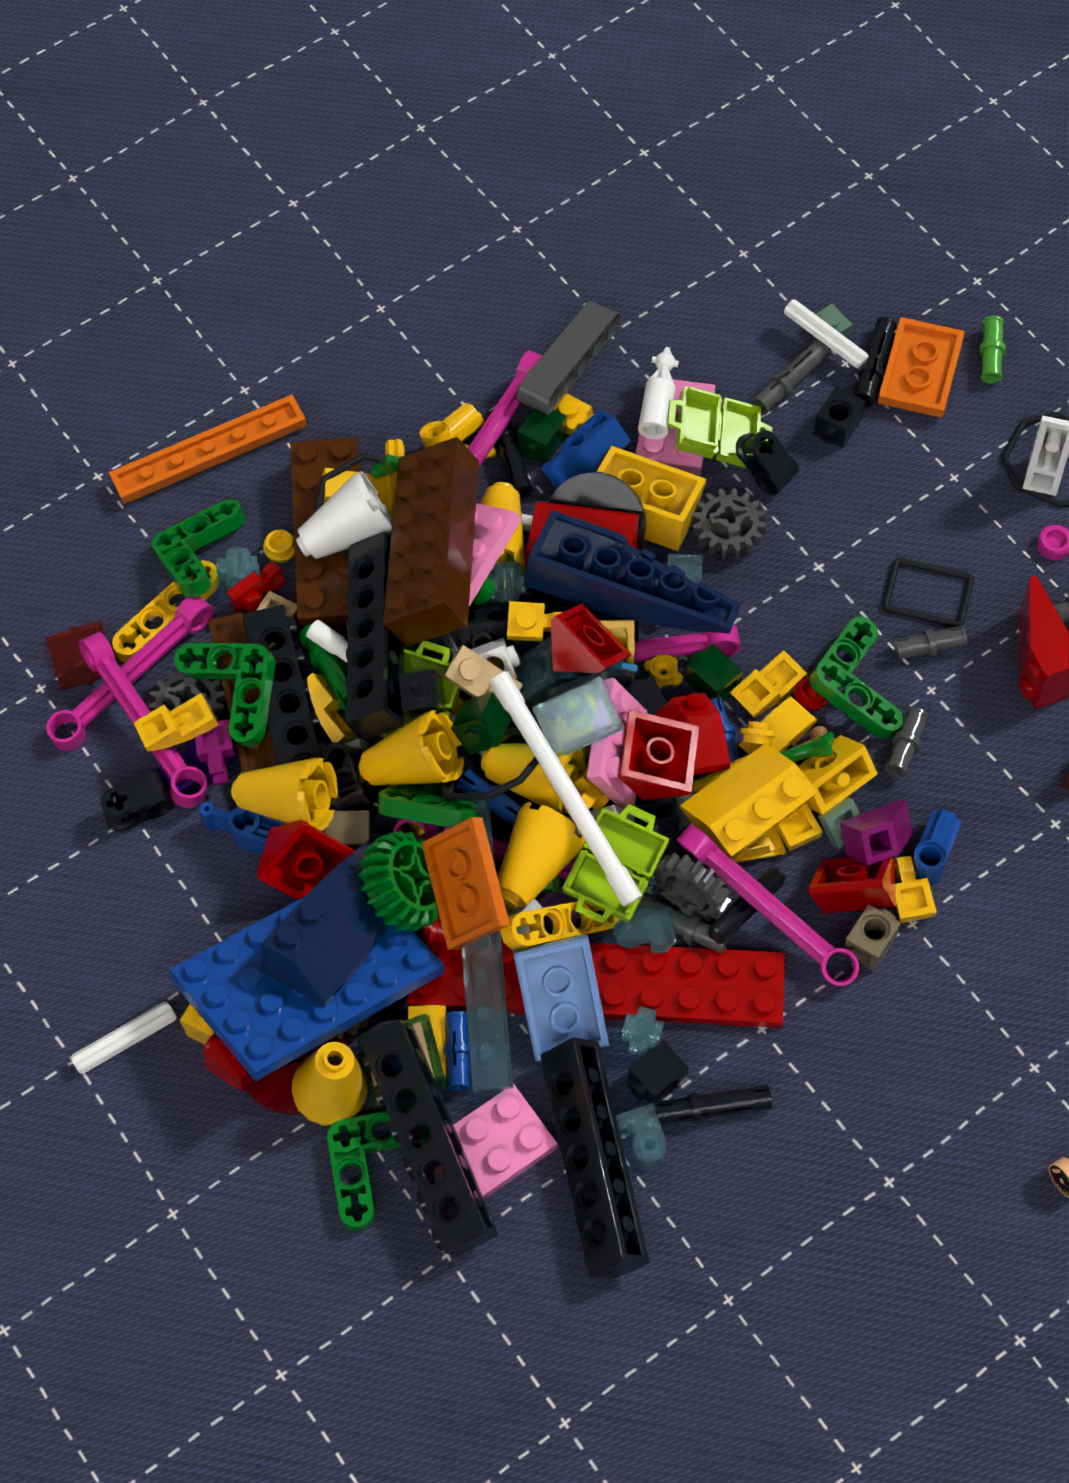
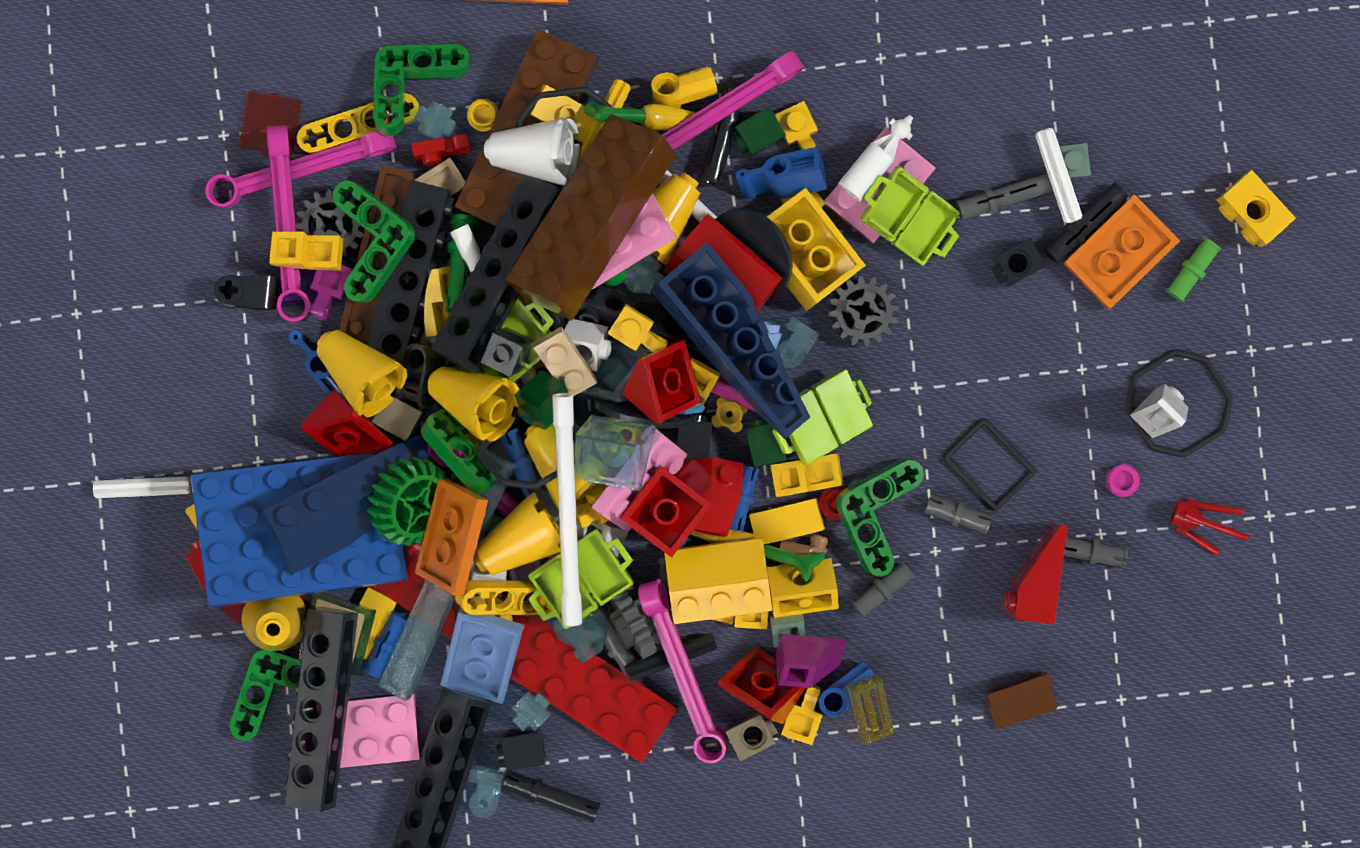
camera: 25 degrees right, 25 degrees up
dark grey beam [517,300,621,414] -> none
black piece [735,430,799,496] -> none
yellow plate [740,721,776,746] -> none
none -> lime piece [772,369,873,465]
none -> clear yellow tile [848,674,894,745]
none -> yellow brick [1216,170,1296,247]

